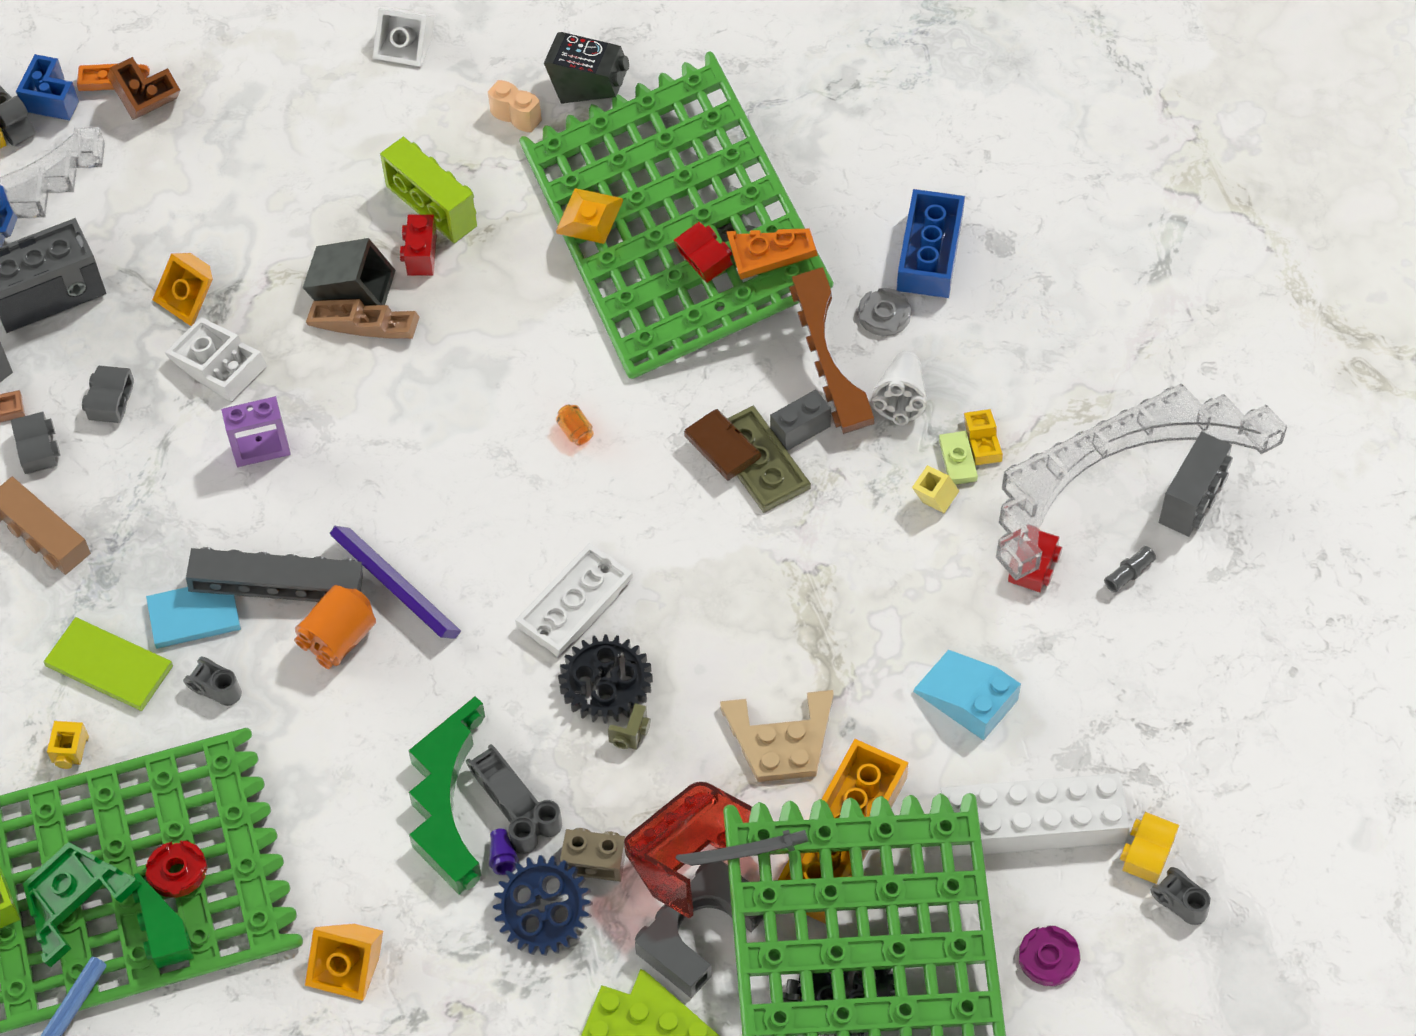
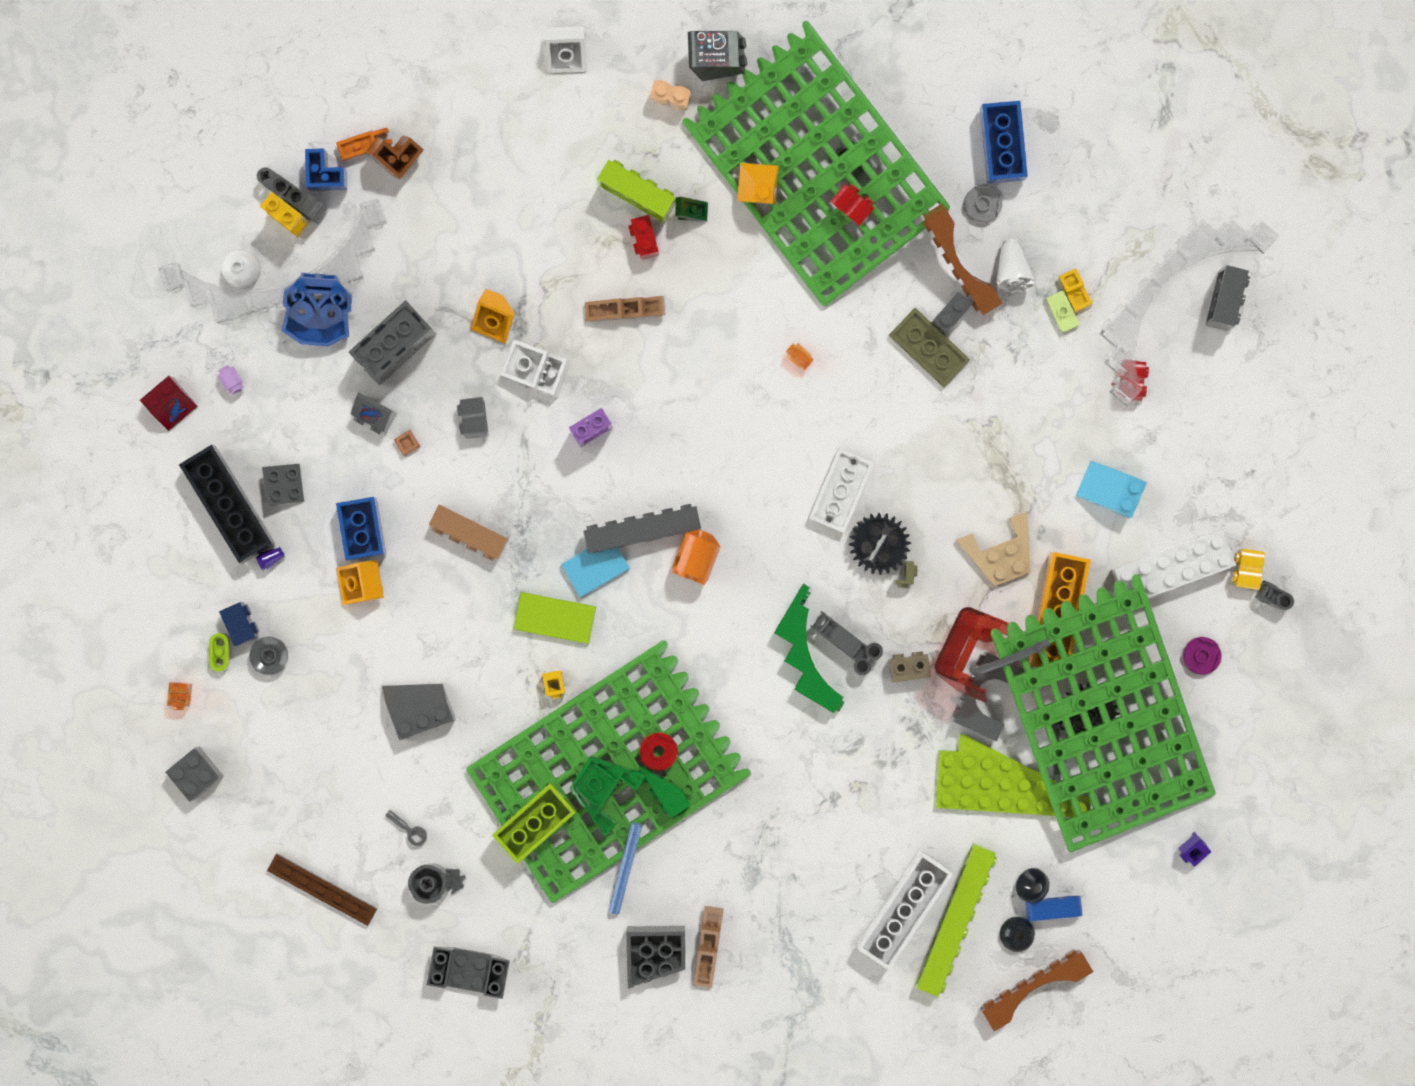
camera: 20 degrees left, 30 degrees up
dark grey brick [11,412,61,474] -> none
dark grey piece [183,656,242,706] -> none
pearl dark grey slope [303,238,396,306] -> none
light orange slope [305,924,383,1001] -> none
dark purple tile [330,526,461,639] -> none
dark purple cone [489,828,519,875] -> none
dark blue gear [493,855,593,956] -> none
reddish brown piece [684,409,761,481] -> none
orange wing [726,228,818,280] -> none
light yellow brick [912,465,959,513] -> none
dark grey pin [1104,546,1156,592] -> none
none -> dark green slope [675,197,708,221]

